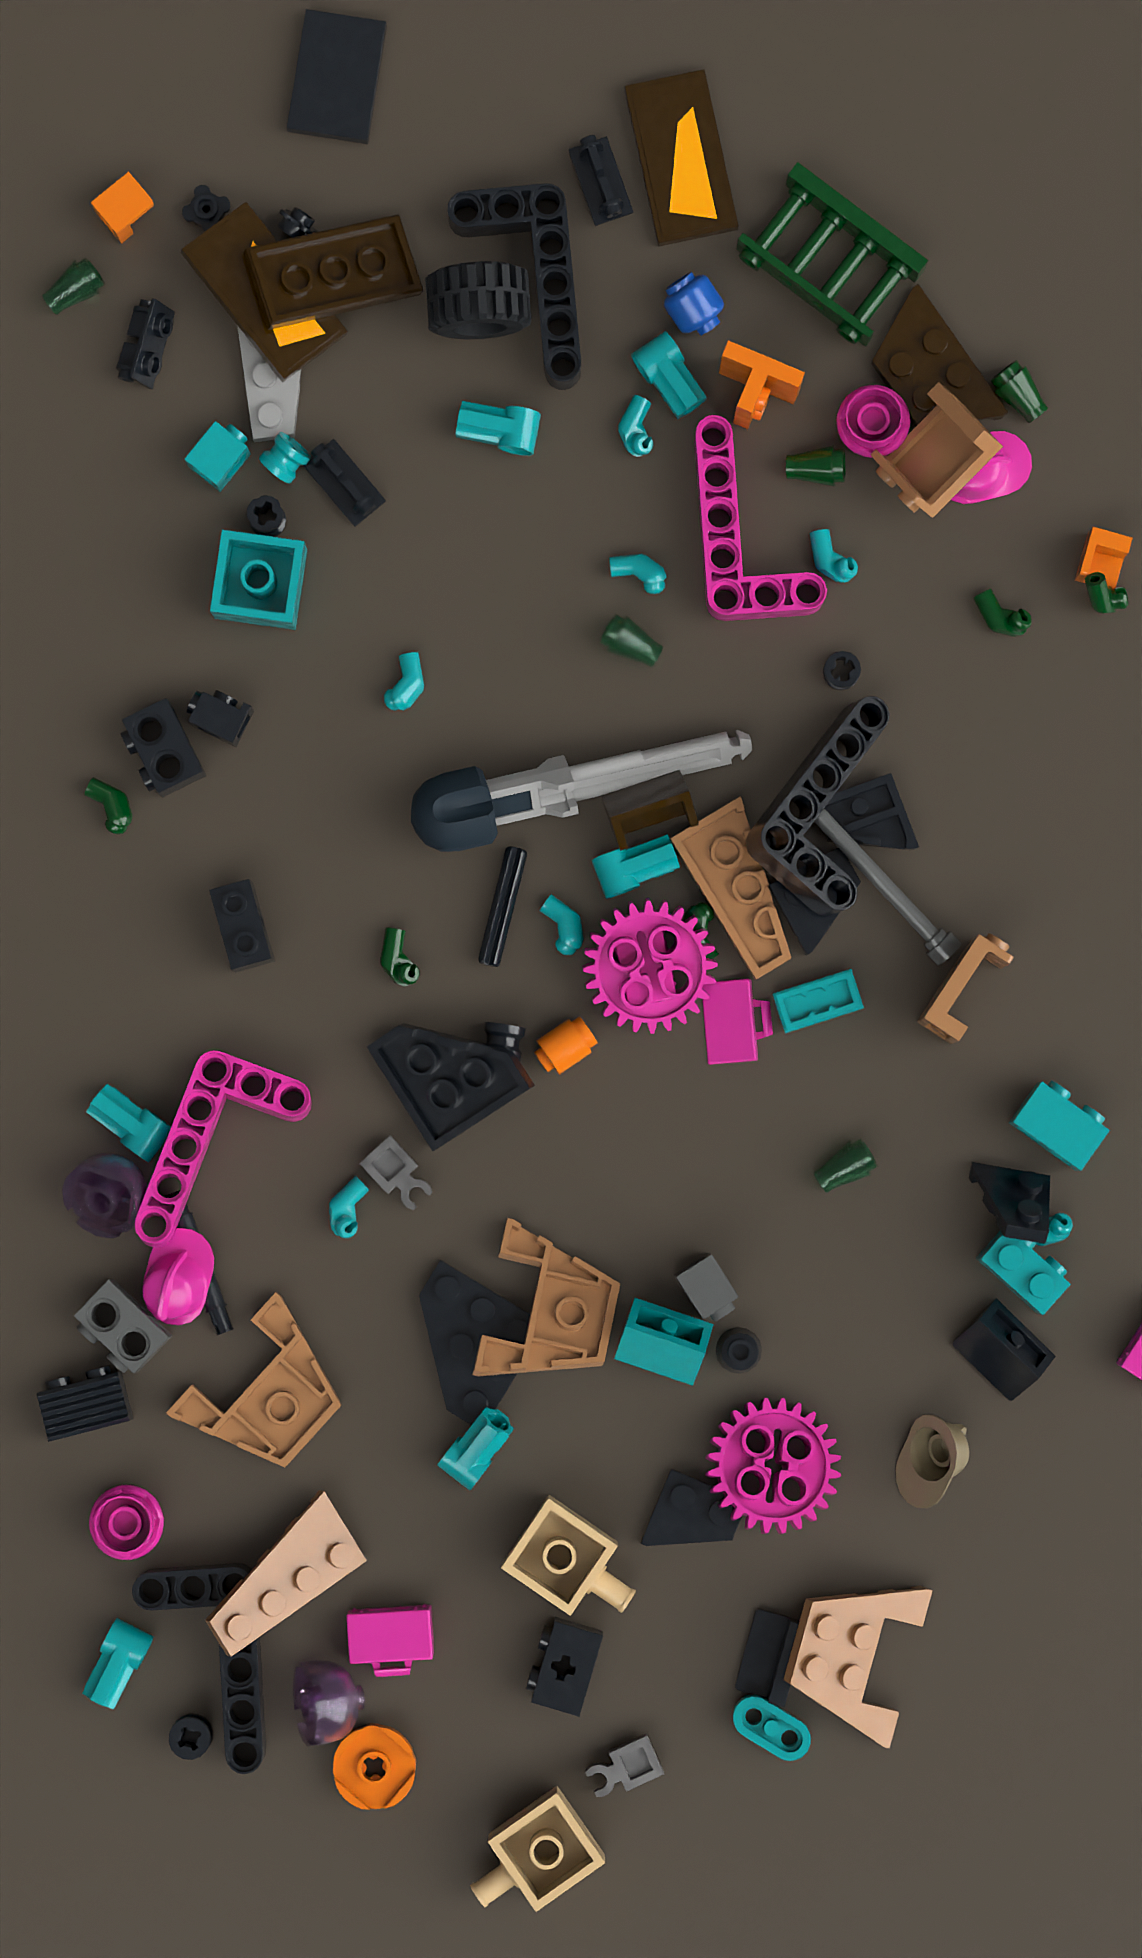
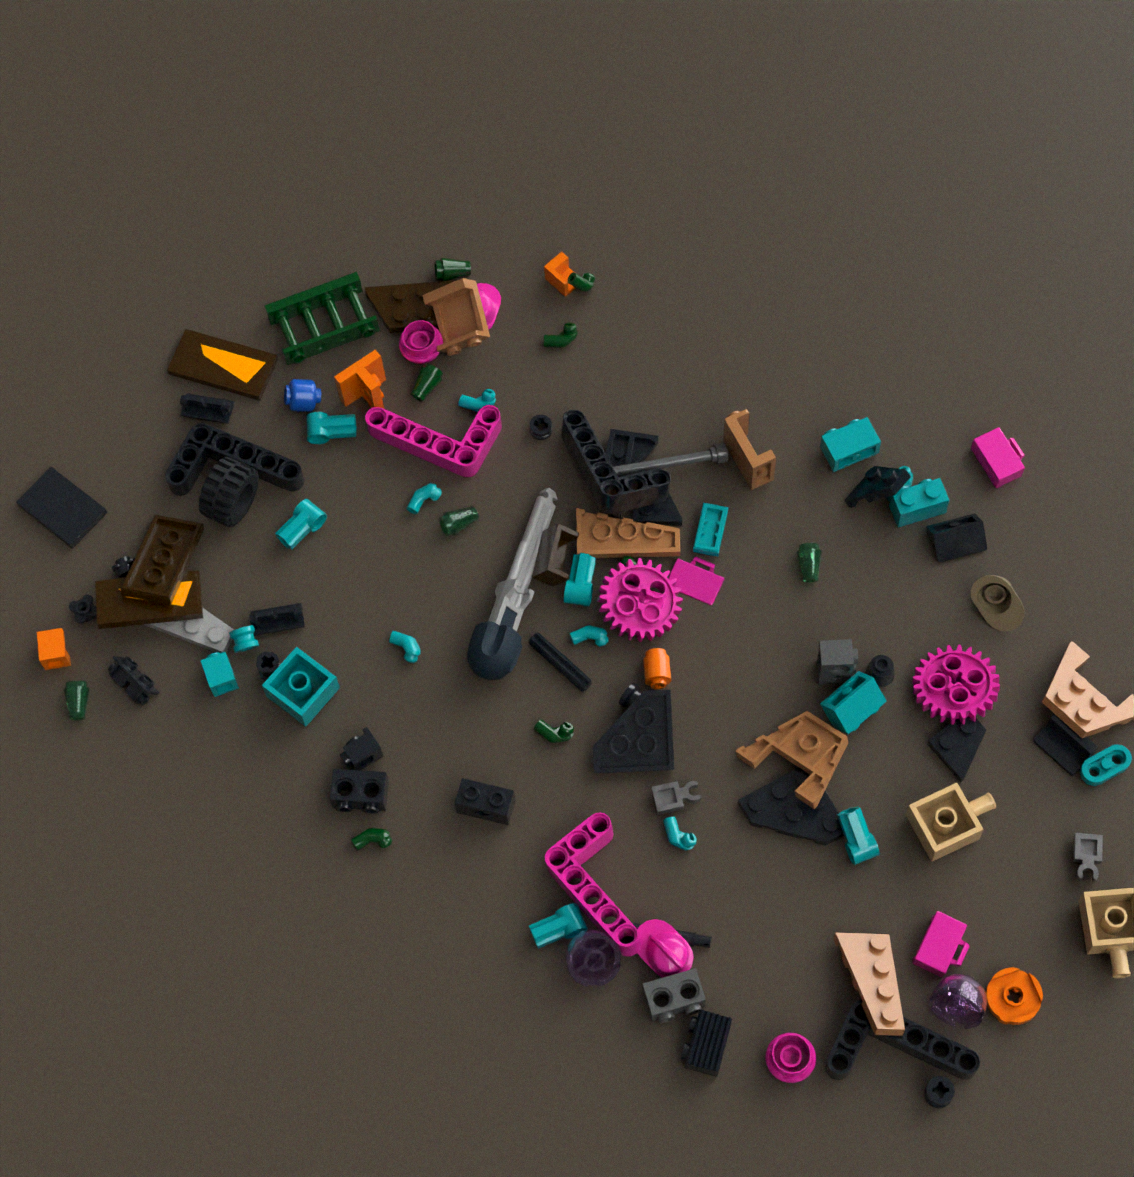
camera: 55 degrees left, 20 degrees down
teal piece [82,1618,154,1709] -> none
medium nougat wing [166,1292,342,1468] -> none
black brick [526,1617,603,1717] -> none
teal arm [618,395,653,457] -> none

